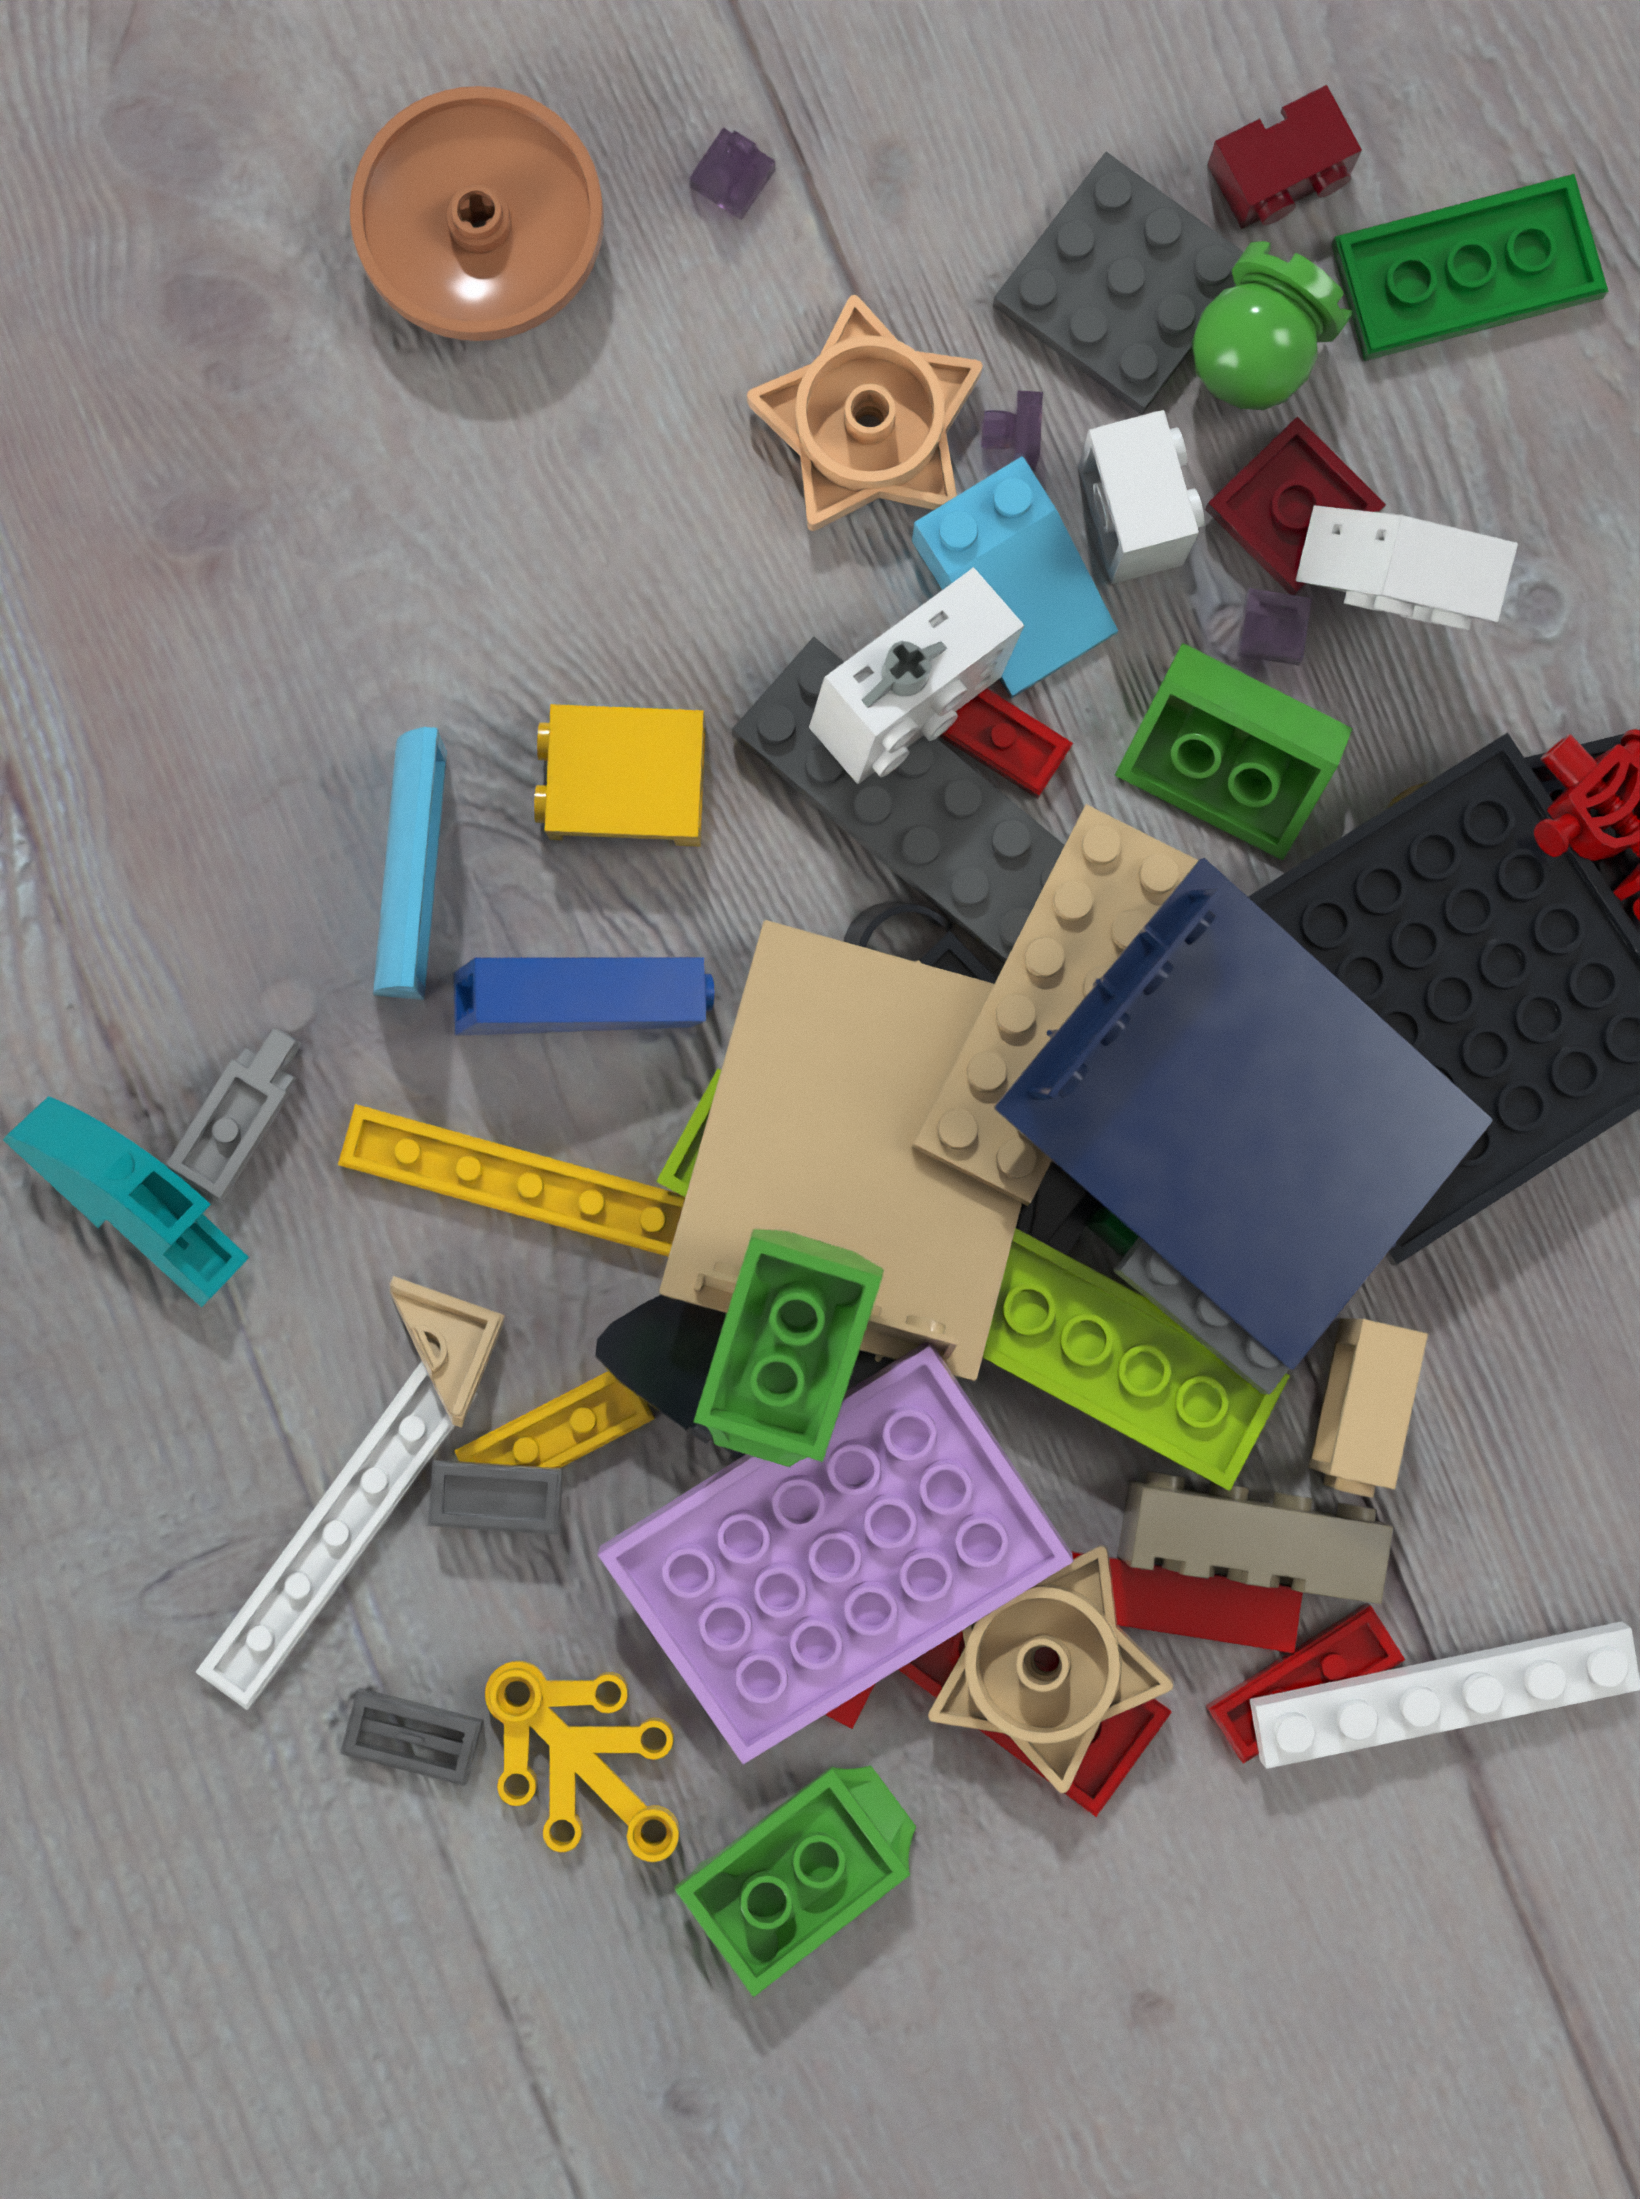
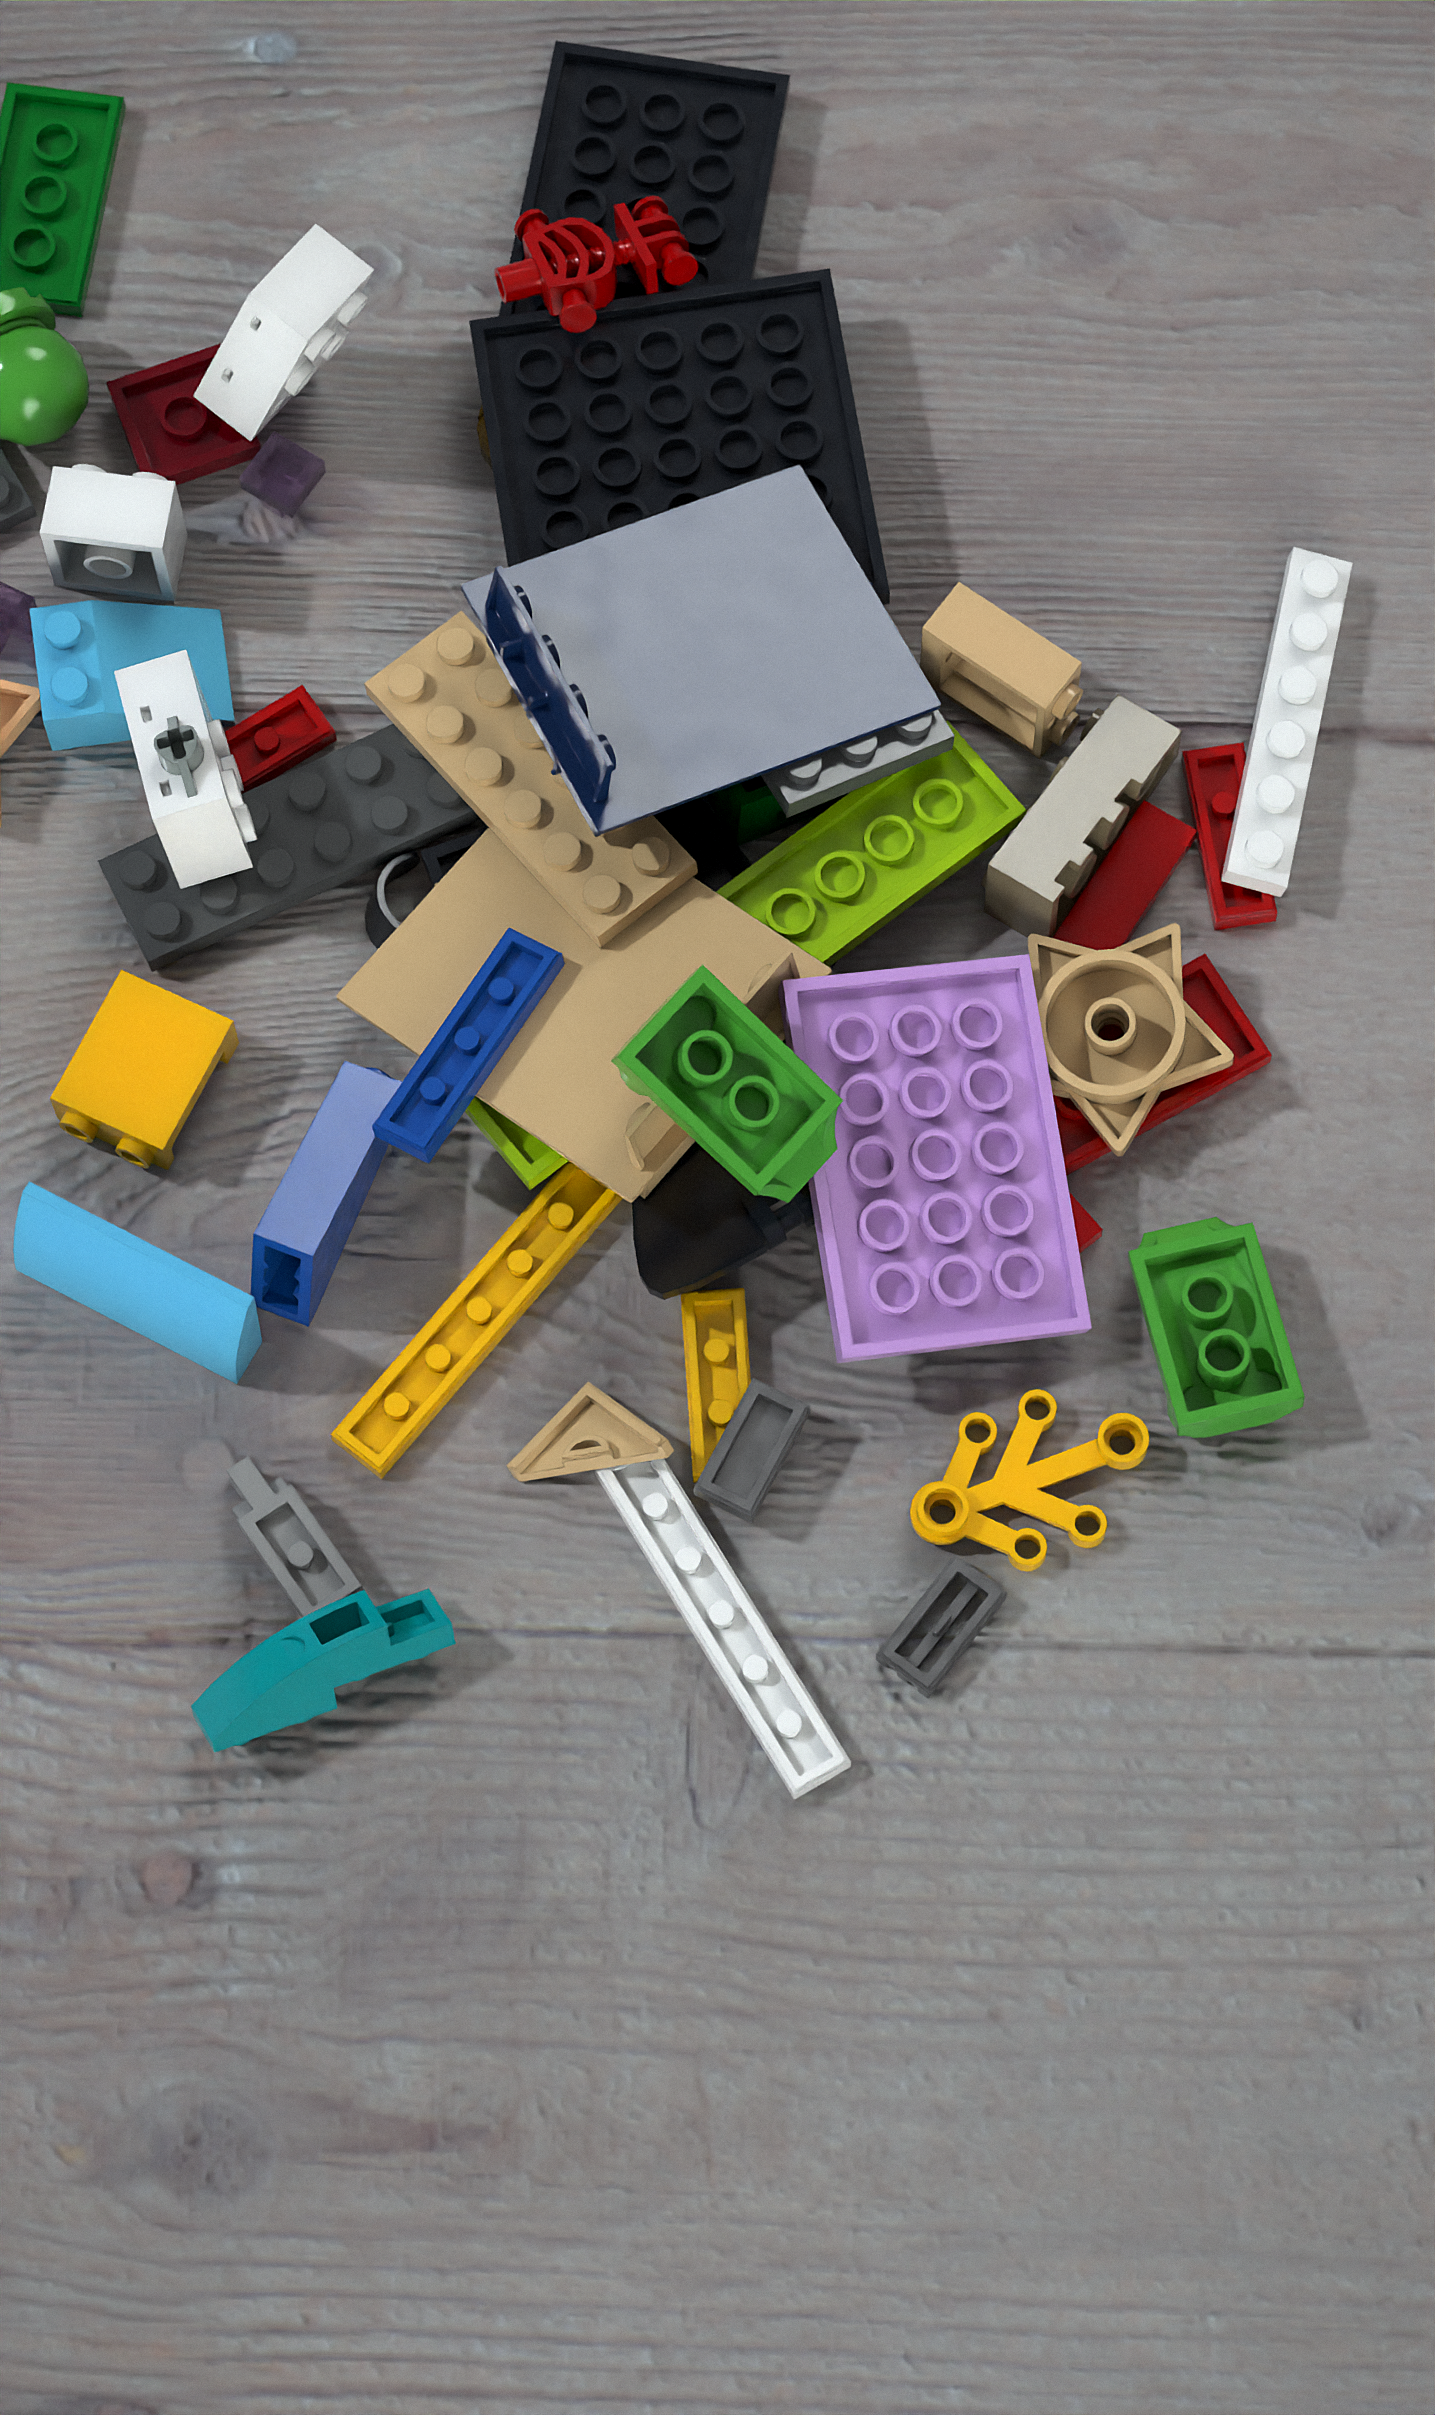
camera: 65 degrees left, 15 degrees down
bright green slope [1115,642,1353,860] -> none
none -> blue tile [372,928,565,1164]

